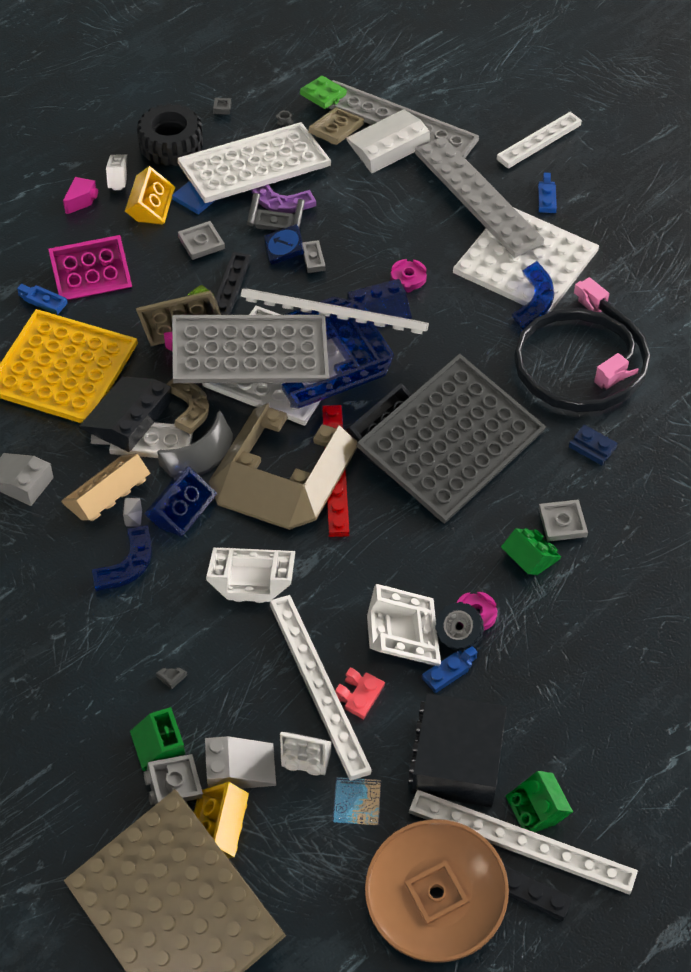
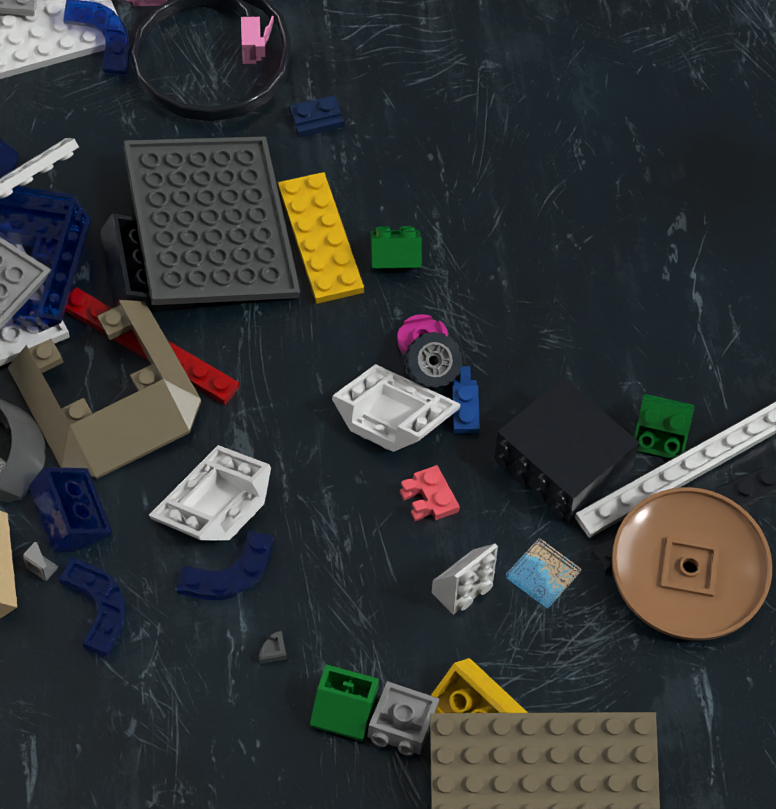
camera: 55 degrees left, 5 degrees up
light grey slope [205,736,276,789] -> none
white plate [270,595,372,781] -> none
light grey plate [538,500,588,542] -> none
none -> clear blue plate [177,530,275,600]
none -> yellow plate [278,172,364,304]

